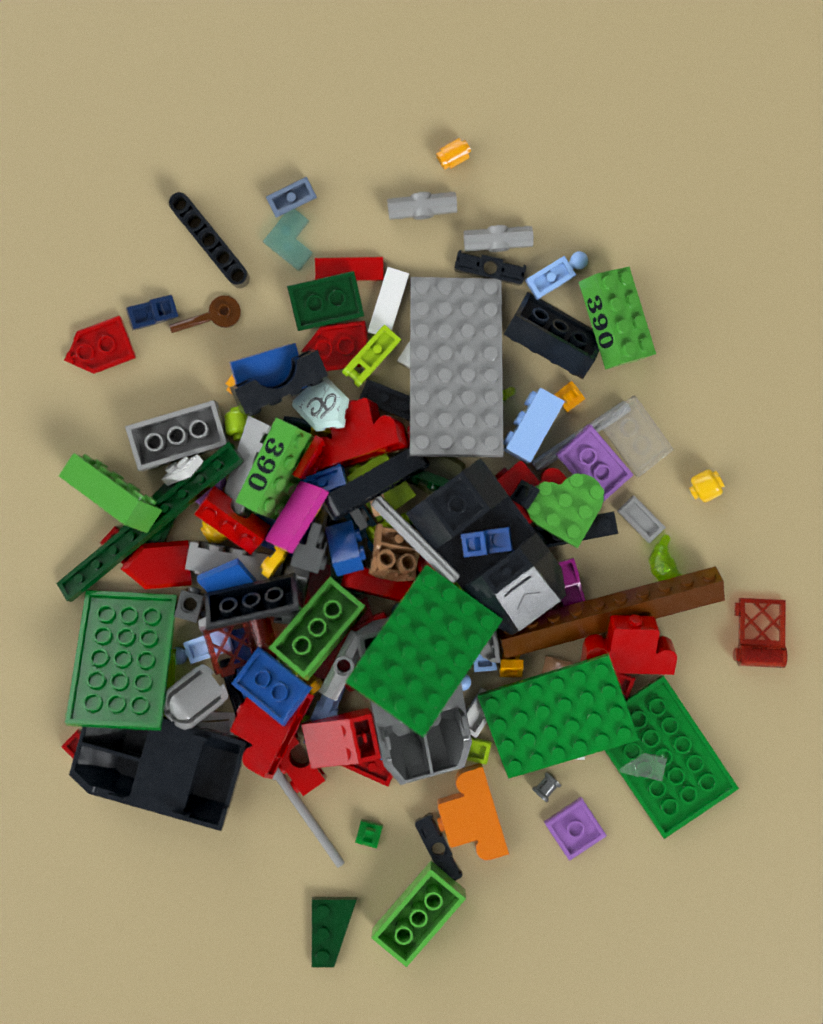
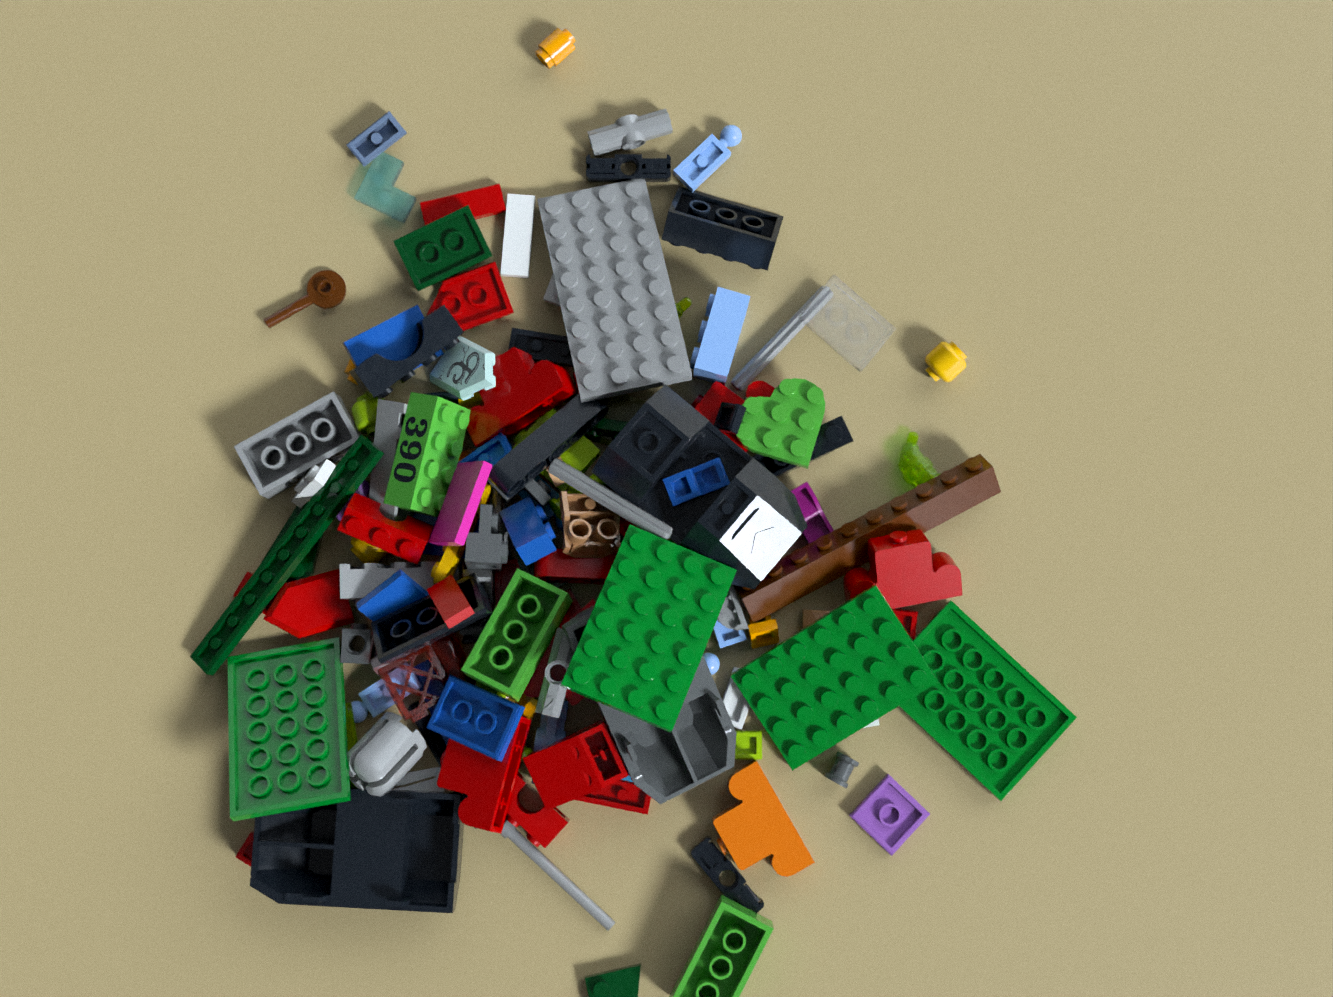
camera: 20 degrees left, 5 degrees down
bright green brick [59,453,162,533] -> none
red tile [64,315,136,374] -> none
dark blue slope [126,295,178,331] -> none
black beam [169,192,250,288] -> none
red tile [292,435,325,479] -> none
lime plate [342,324,401,388] -> none
green tile [355,819,383,849] -> none
light grey piece [387,192,457,220] -> none
light orange tile [554,381,585,413] -> none
medium lavender tile [555,424,634,502] -> none
bright green brick [579,266,656,370] -> none
light grey tile [617,495,666,543] -> none
clear slope [620,753,667,781] -> none
clear red piece [733,598,788,668] -> none
none -> red tile [427,574,475,629]

